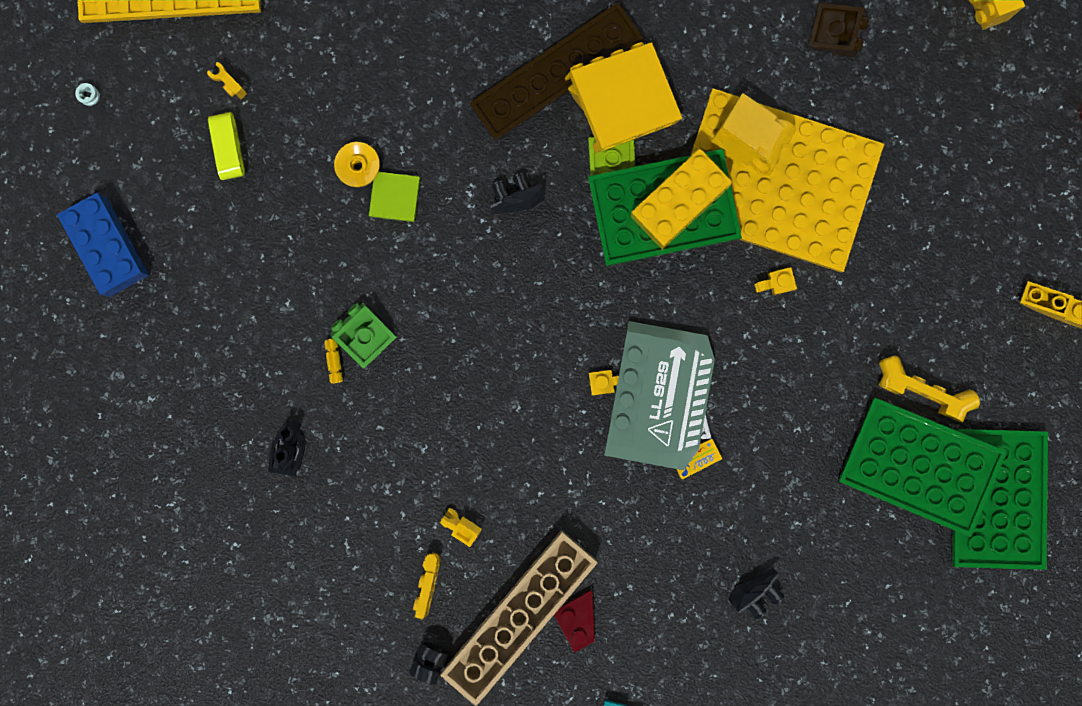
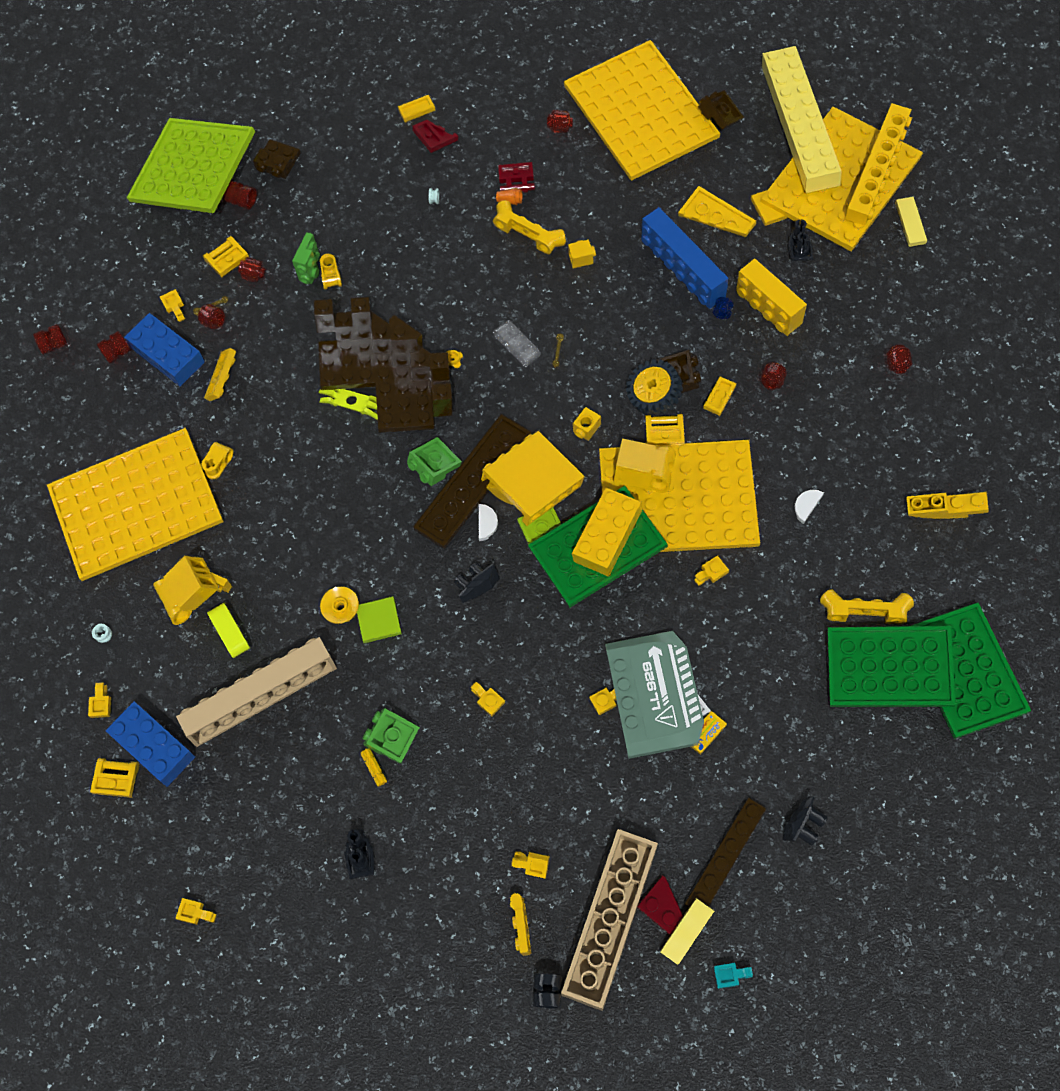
camera: 10 degrees left, 20 degrees down
none -> yellow plate [88,683,111,718]
none -> yellow plate [90,758,139,798]
none -> yellow piece [153,556,219,625]
none -> yellow plate [175,898,217,925]
none -> tan brick [176,637,337,747]
none -> bright green plate [407,437,462,486]
none -> yellow plate [471,682,505,717]
none -> white tile [479,504,498,541]
none -> yellow brick [573,407,601,441]
none -> wheel [626,360,683,416]
none -> yellow plate [645,414,685,445]
none -> light yellow tile [660,898,714,965]
none -> dark brown plate [685,798,766,908]
none -> yellow plate [703,377,736,416]
none -> clear red head [760,362,787,390]
none -> white tile [794,490,824,524]

